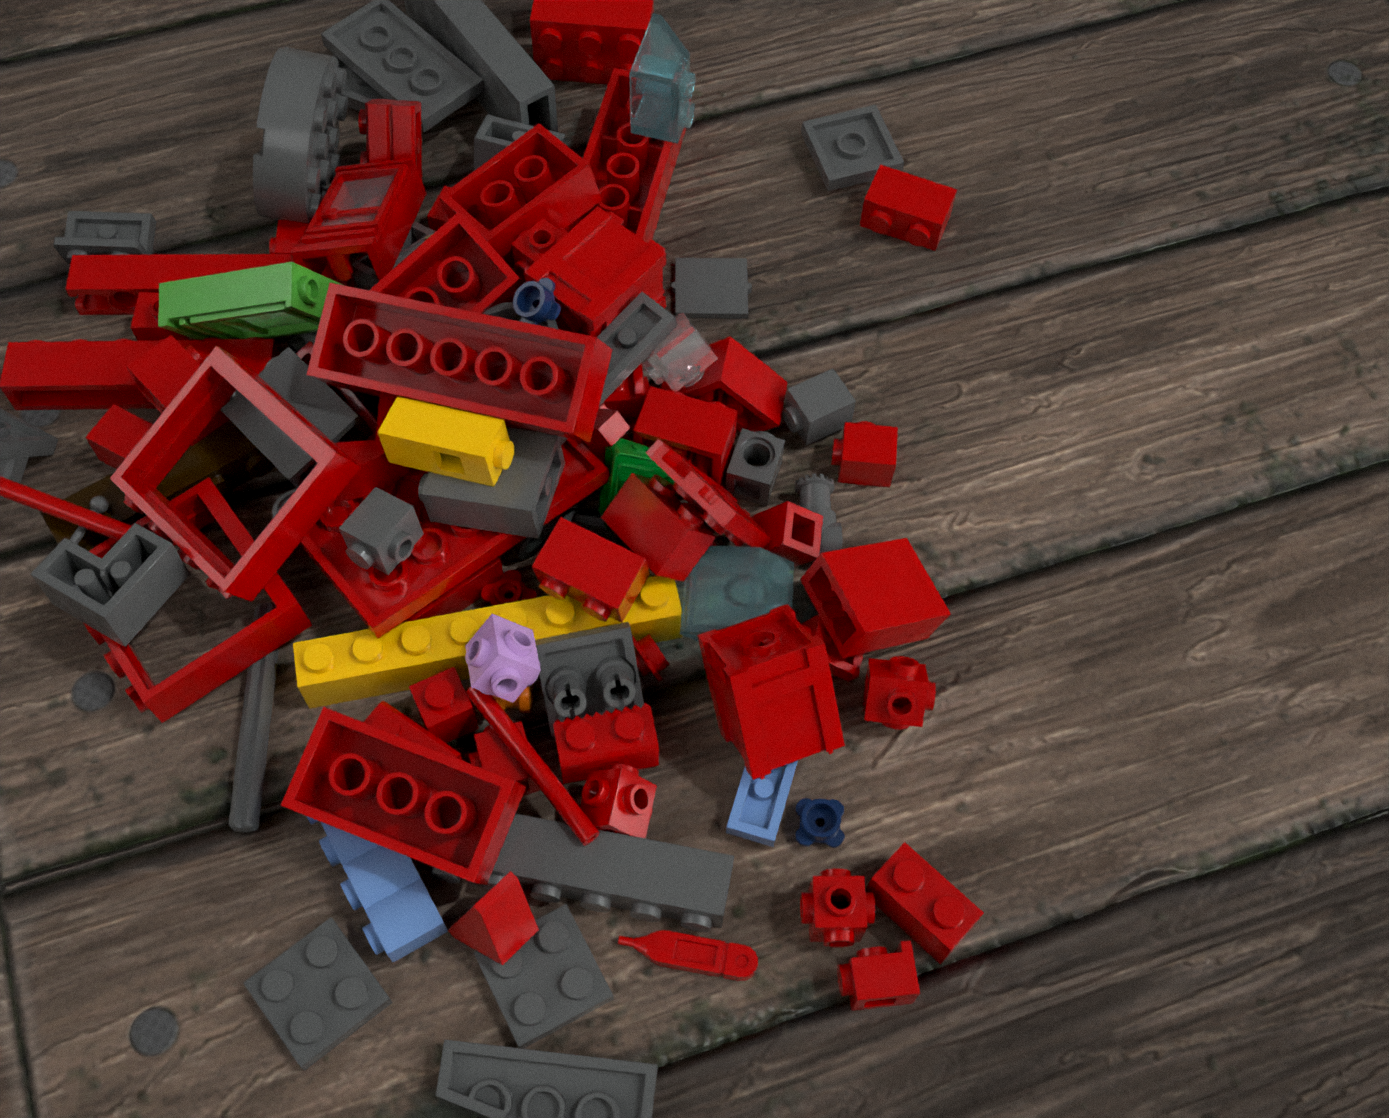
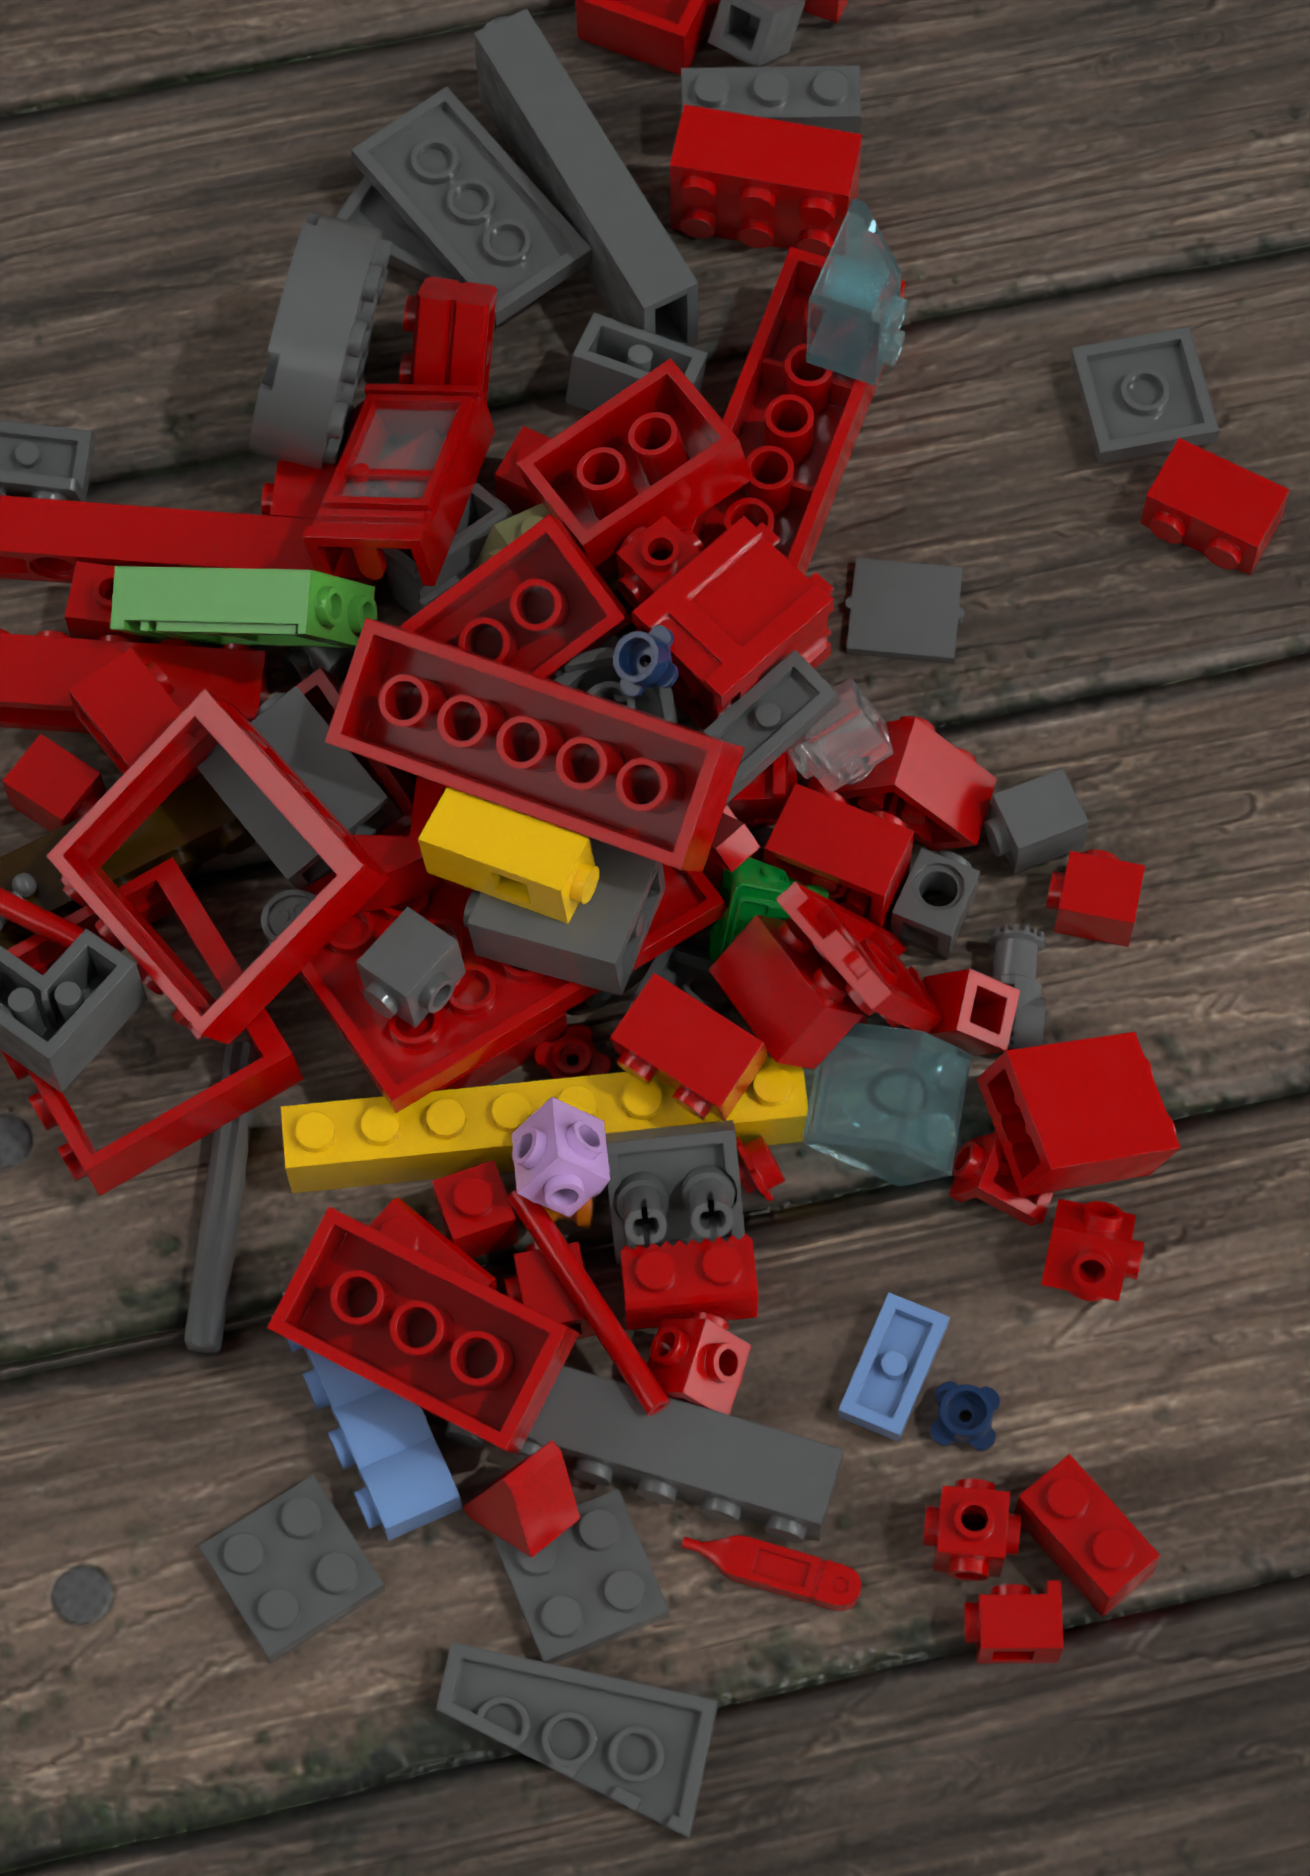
camera: 10 degrees right, 5 degrees up
red container [697,604,845,780] -> none

